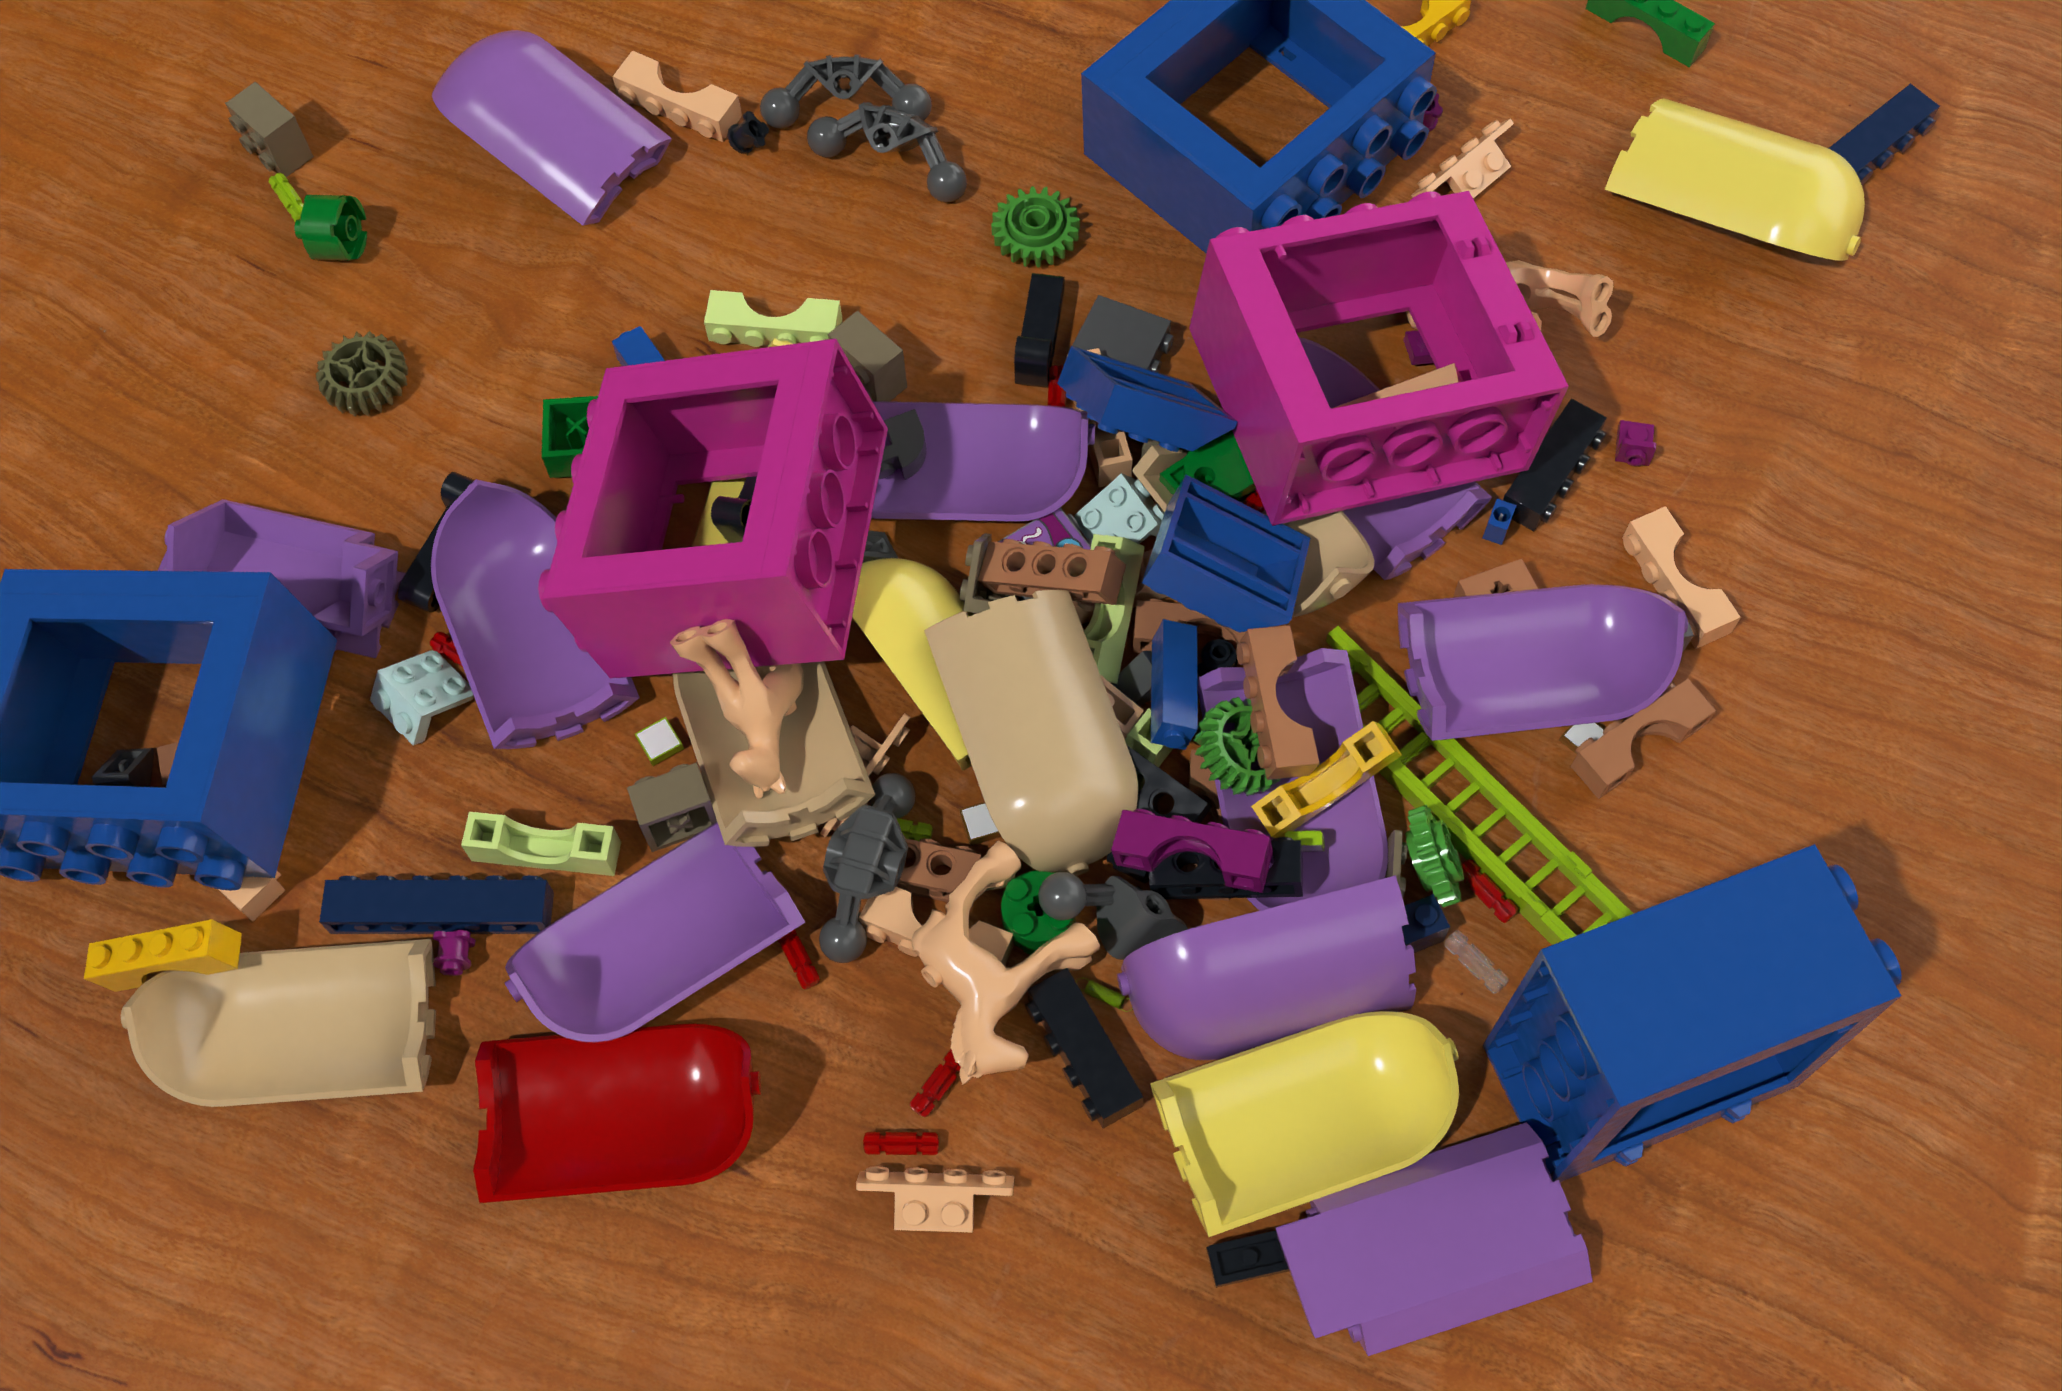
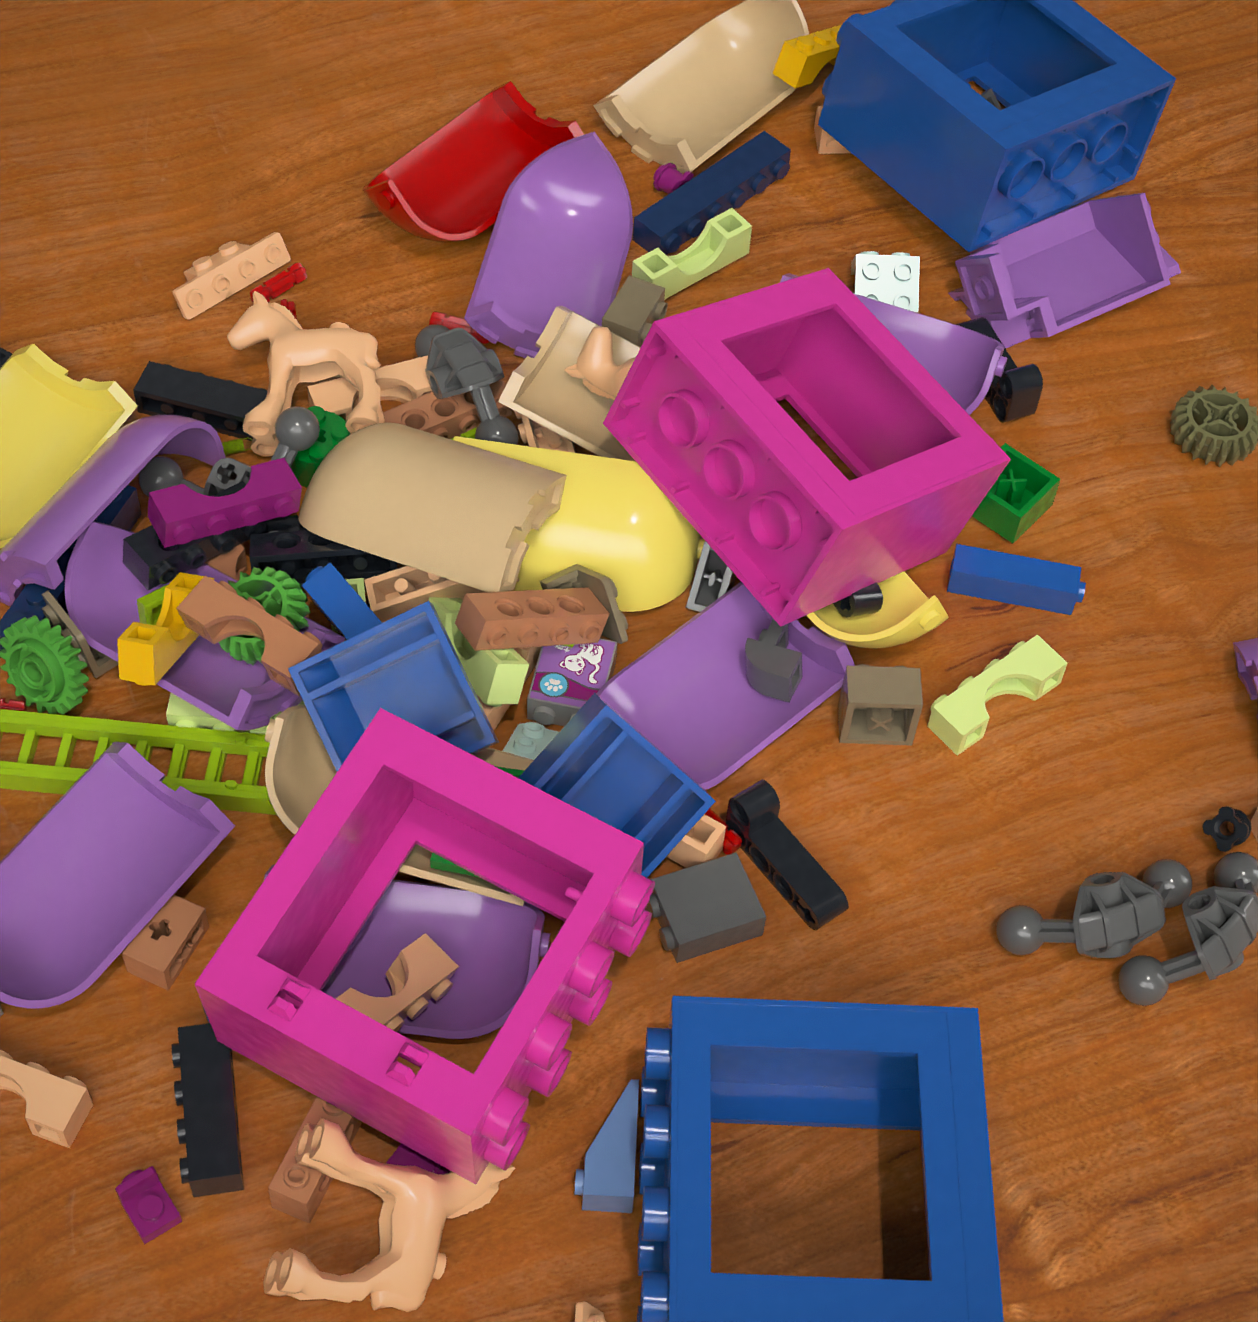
camera: 130 degrees right, 10 degrees down
bright green gear [991,186,1080,268] -> none

